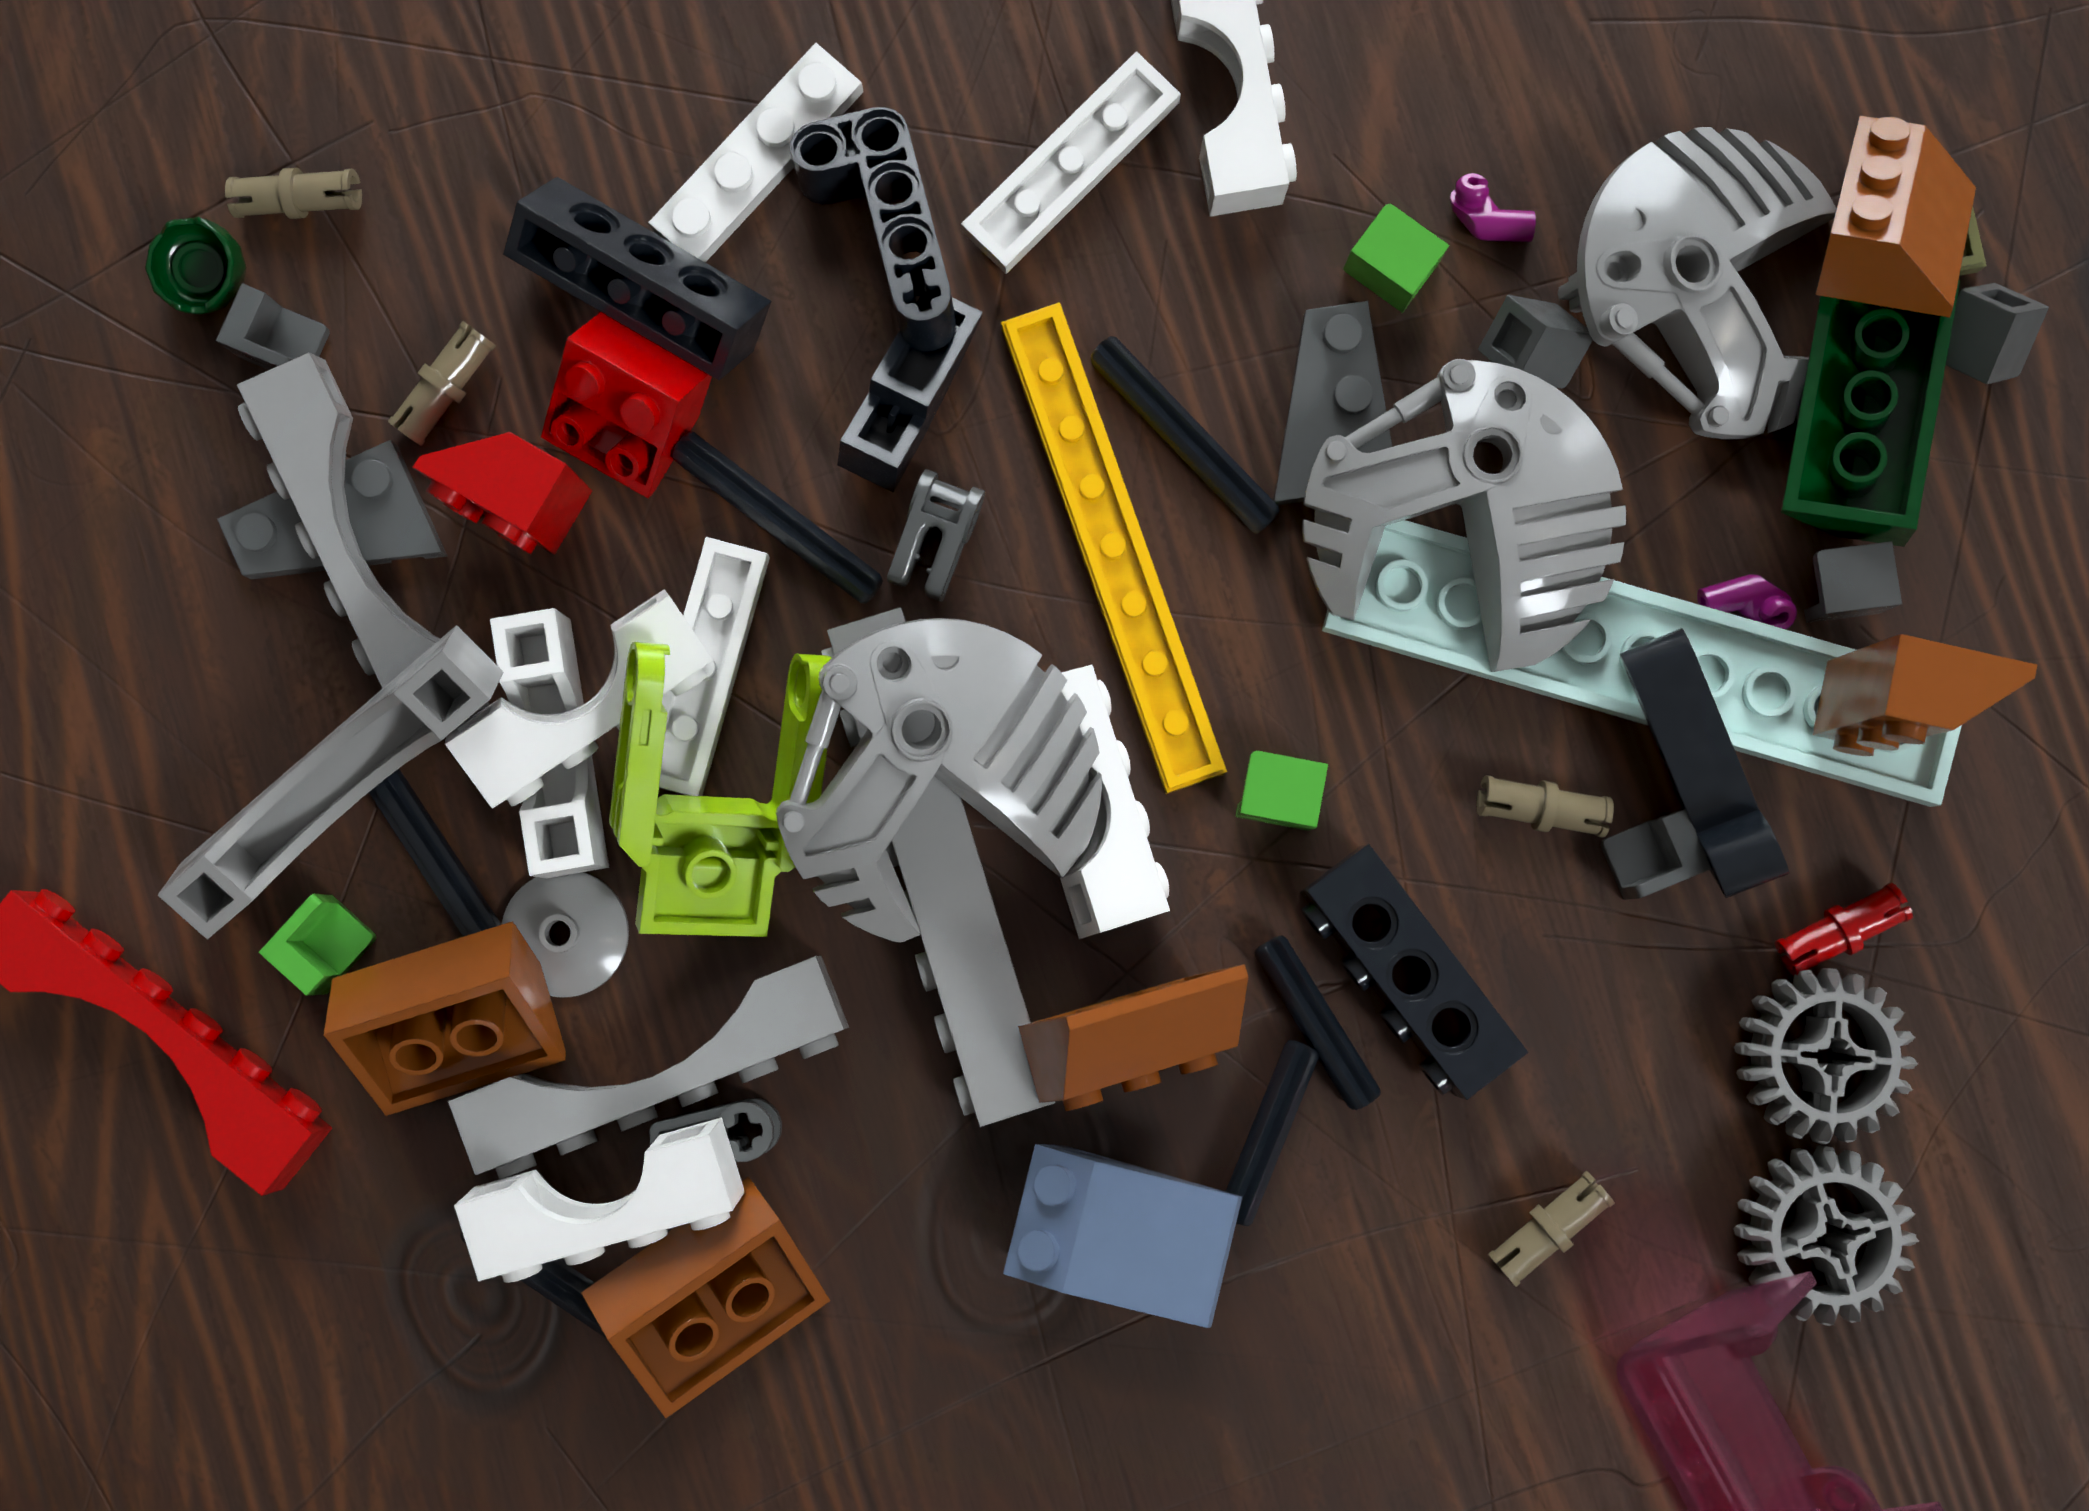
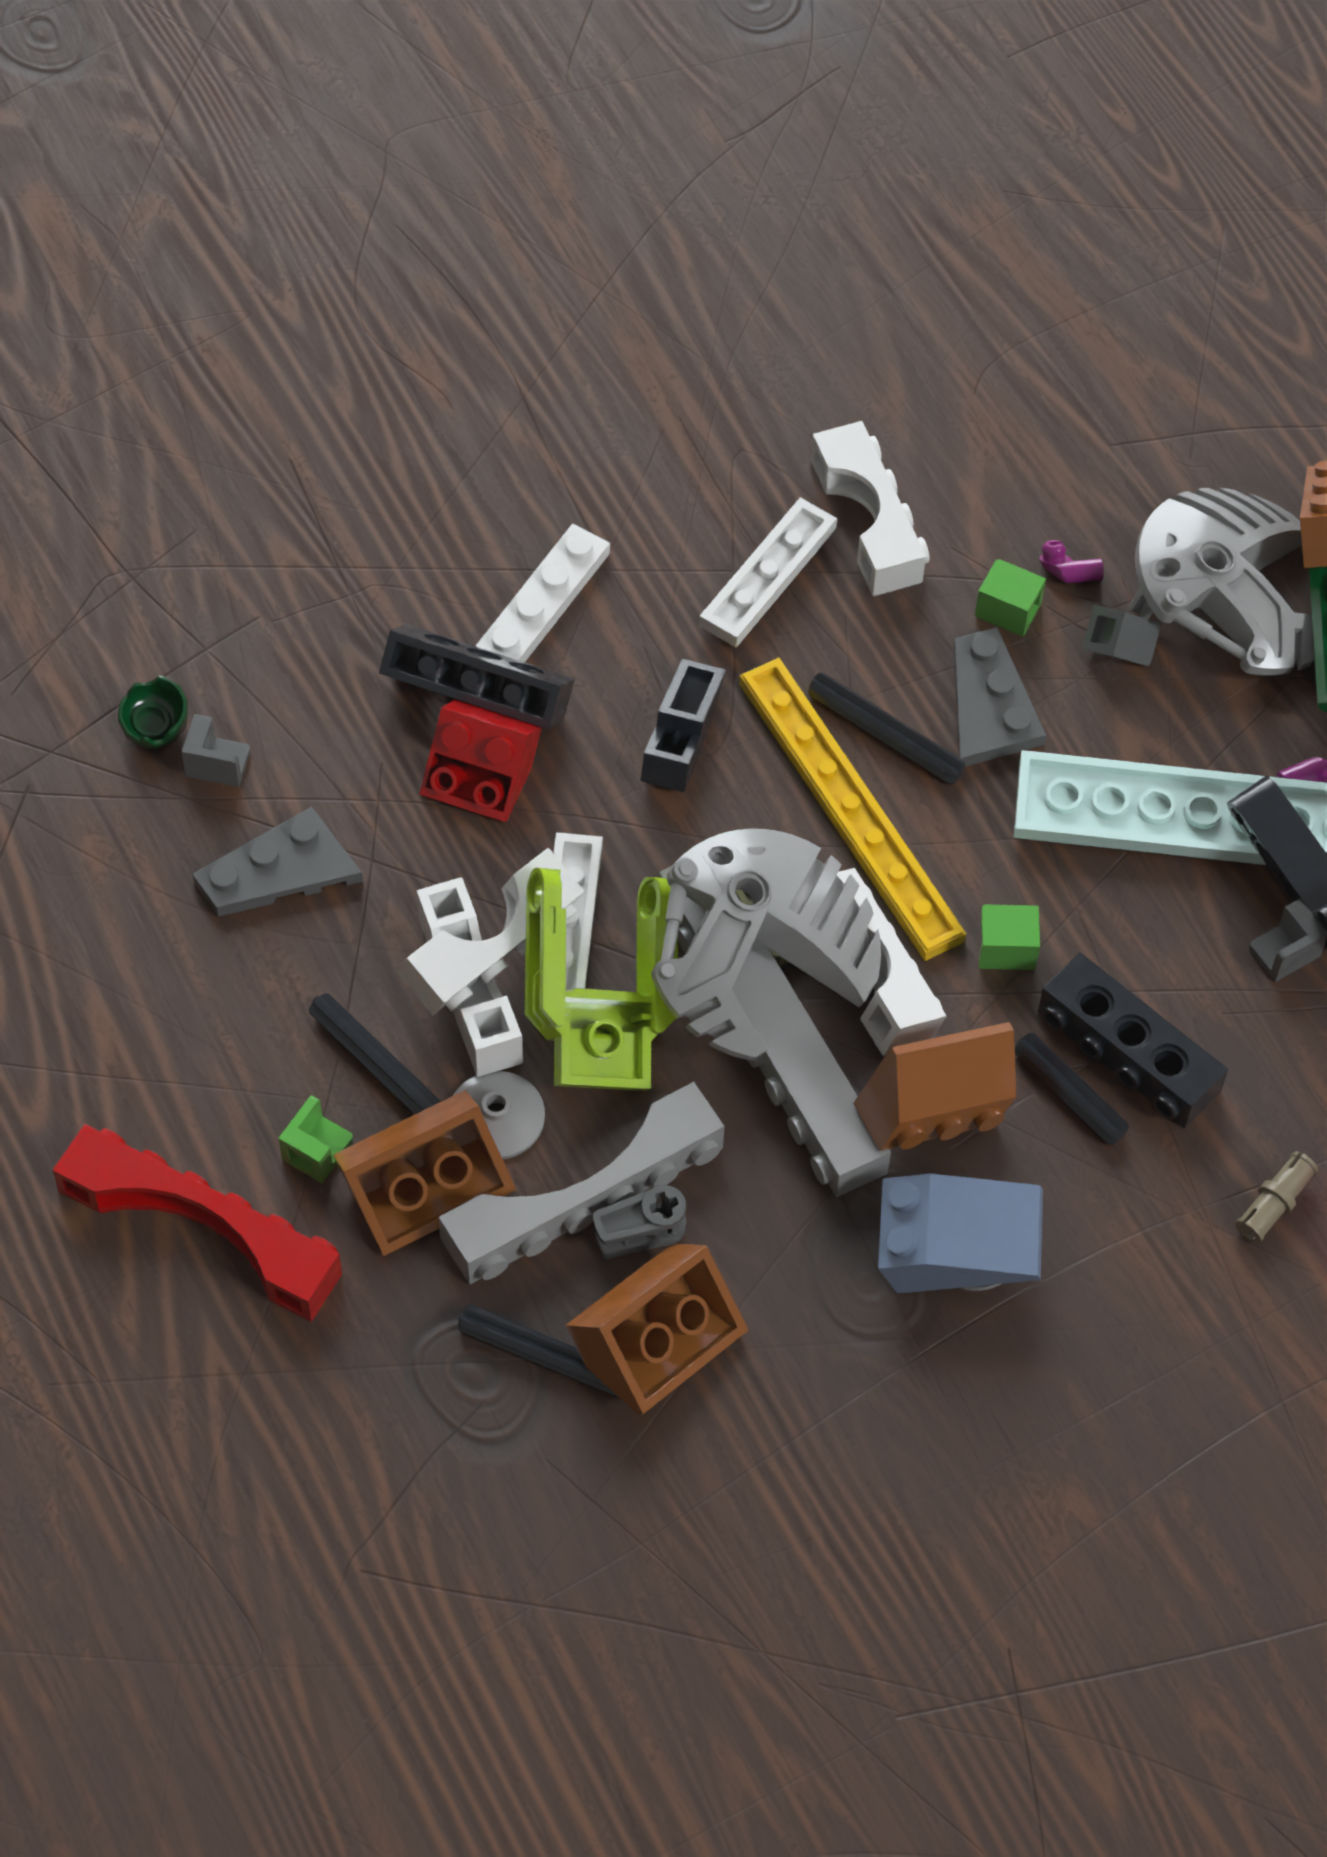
camera: 10 degrees left, 25 degrees down
light grey arch [158,625,504,939] -> none
dark tan pin [225,168,362,219] -> none
light grey arch [237,352,490,716] -> none
dark tan pin [388,321,496,446] -> none
red slope [413,432,592,555] -> none
white arch [454,1117,745,1283] -> none
black axle [671,431,883,604] -> none
black beam [790,107,956,351] -> none
dark grey piece [887,469,986,602] -> none
black axle [1225,1040,1319,1226] -> none
light grey piece [1302,359,1626,672] -> none
dark tan pin [1477,775,1614,838] -> none

